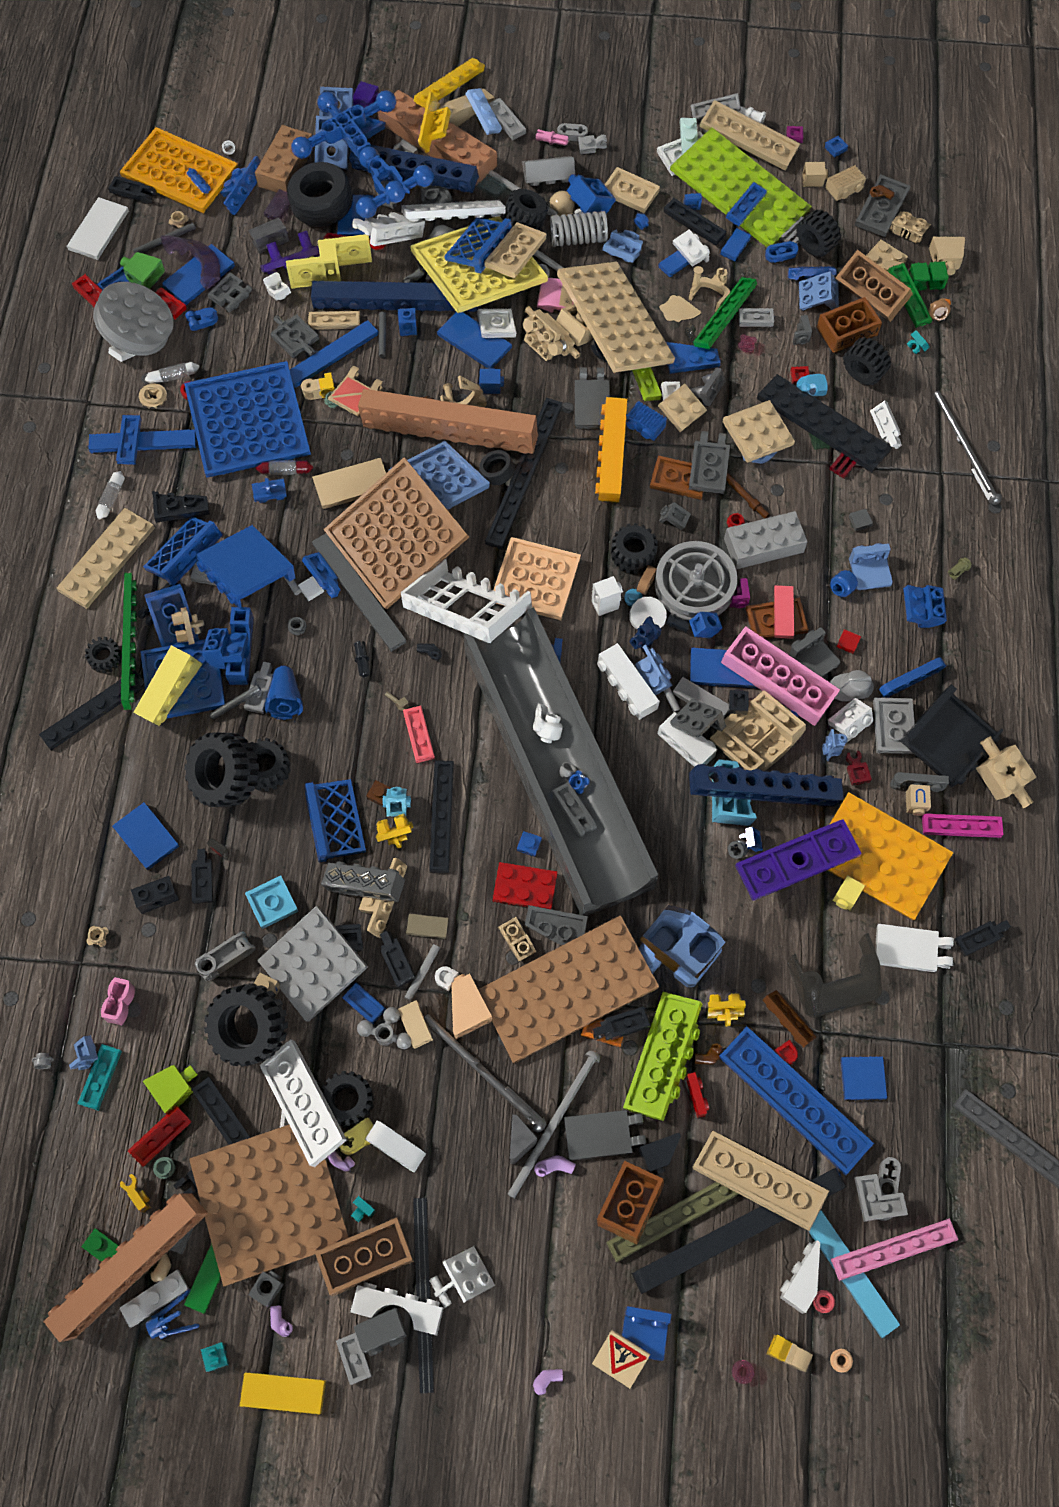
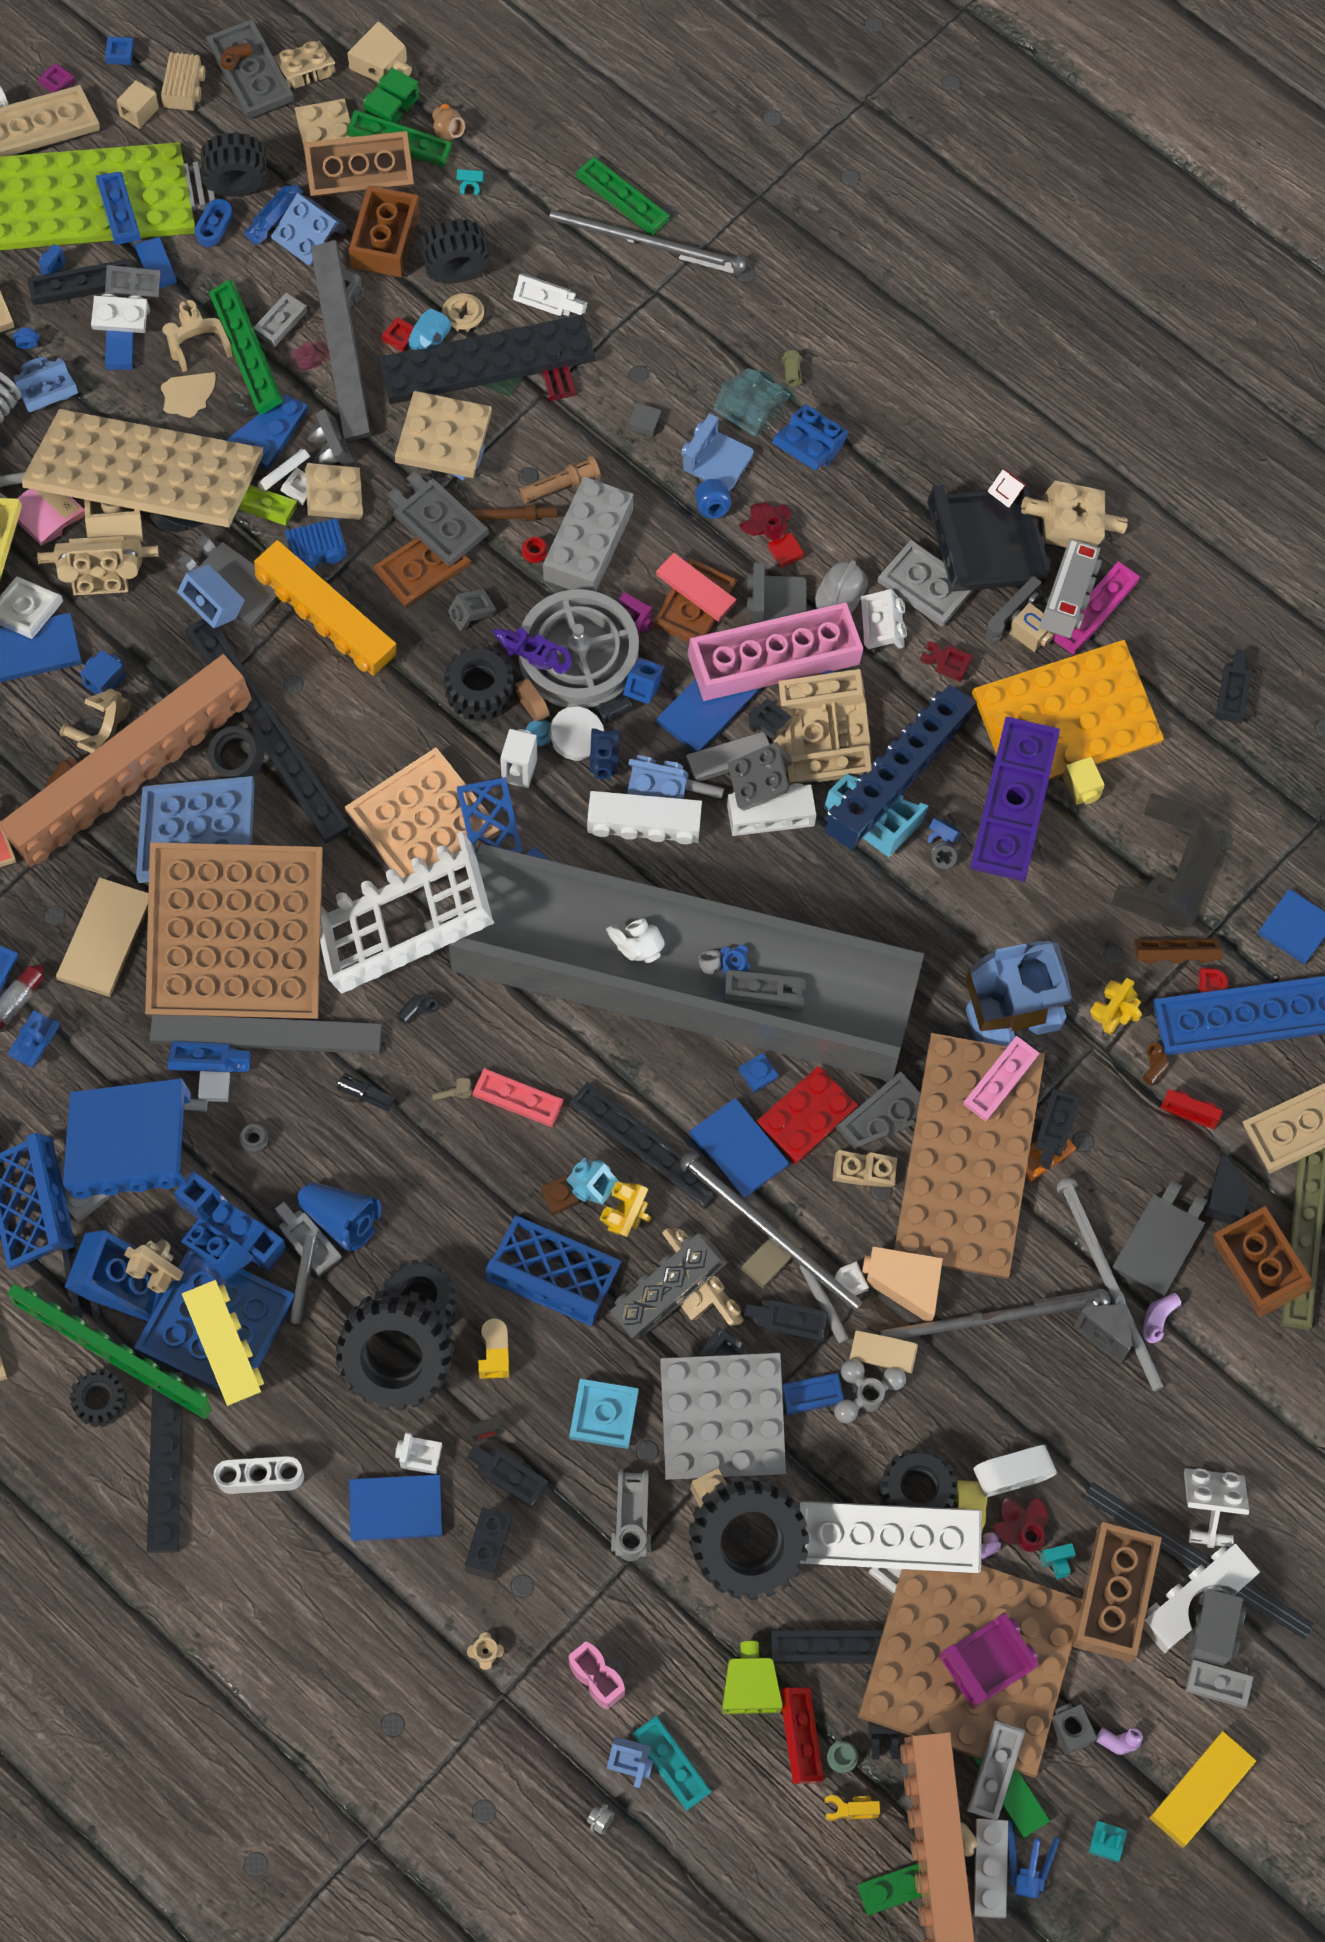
camera: 55 degrees left, 0 degrees up
lime plate [623,992,702,1121] -> none
medium blue hinge [822,729,848,761] -> none
white tile [875,924,954,972] -> none
blue beam [879,657,946,698] -> none
none -> flat silver hinge [105,265,160,300]
none -> medium blue brick [177,564,245,628]
none -> white beam [214,1456,304,1494]
none -> white tile [258,449,310,492]
none -> flat silver tile [311,240,372,442]
none -> white bracket [395,1432,442,1475]
none -> tan gear [442,293,484,332]
none -> blue window [456,777,523,858]
none -> leg [478,1319,509,1379]
none -> dark purple animal [493,628,571,674]
none -> medium nougat pin [519,455,601,504]
none -> green tile [576,156,669,236]
none -> flat silver bar [680,1152,863,1311]
none -> blue tile [690,1098,789,1199]
none -> clear light blue bracket [712,368,790,437]
none -> dark red plate [739,502,791,541]
none -> magenta panel [939,1613,1039,1709]
none -> bright pink plate [963,1036,1040,1122]
none -> light grey tile [967,1719,1025,1821]
none -> tile [988,469,1027,507]
none -> dark red plate [993,1498,1048,1552]
none -> light grey brick [1039,538,1102,638]

